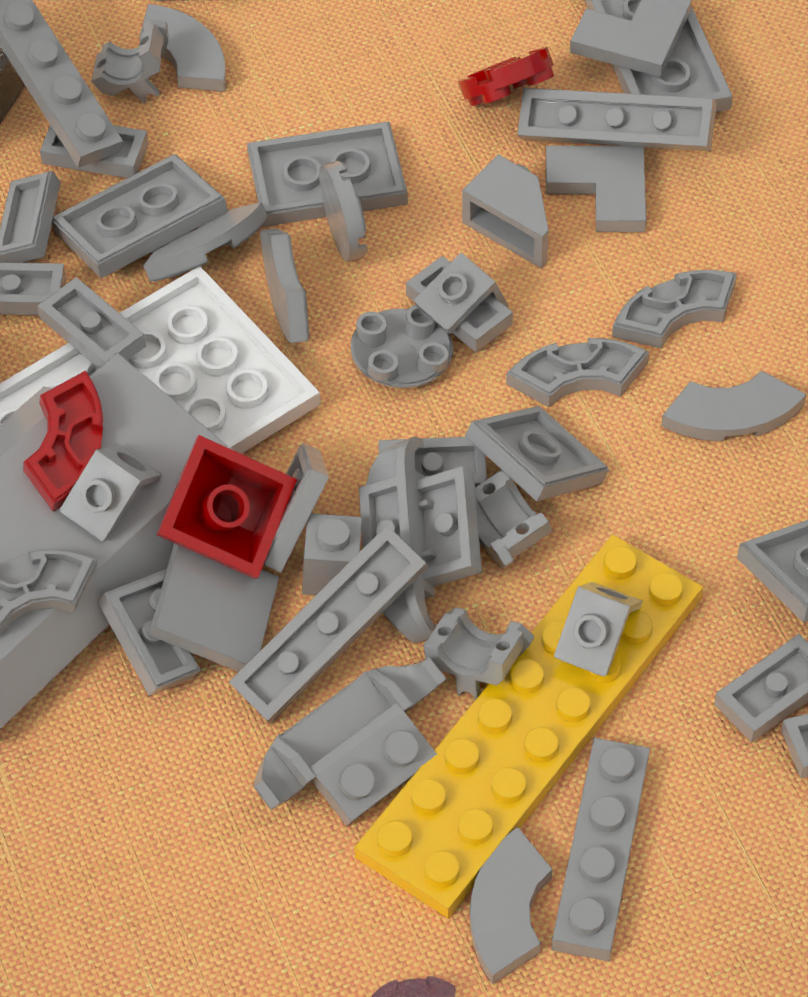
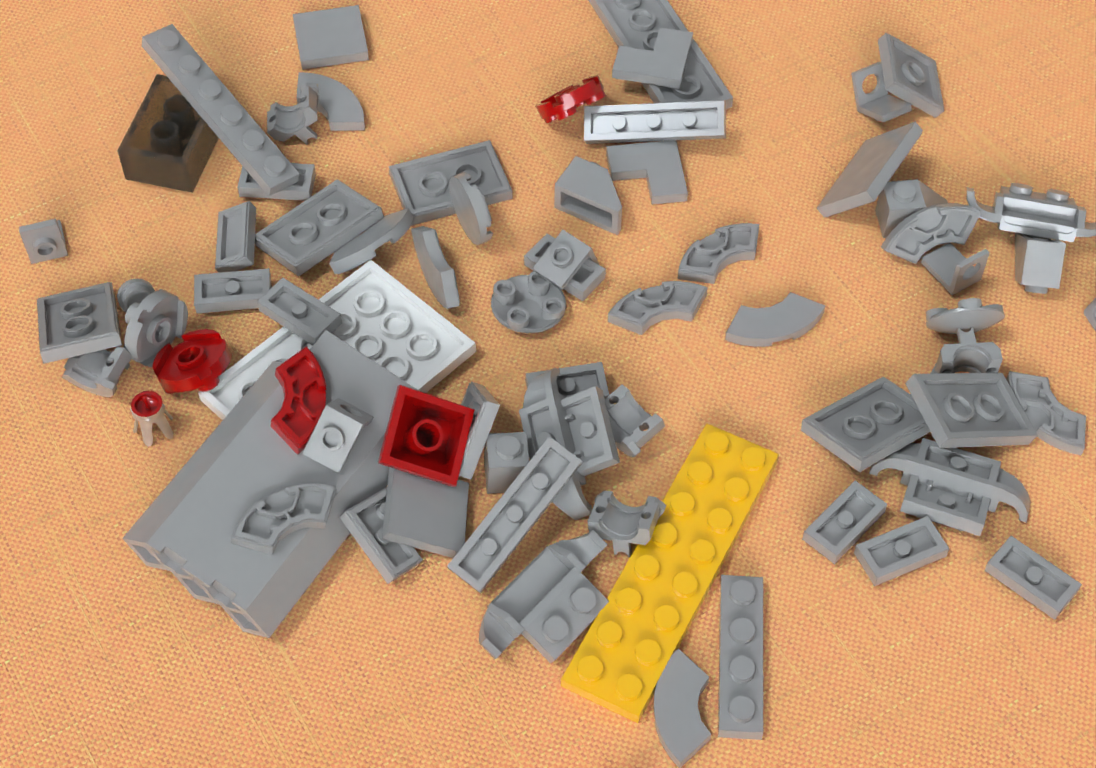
camera: 10 degrees left, 0 degrees up
light grey tile [465,406,610,501] -> none
light grey bracket [554,582,643,676] -> none

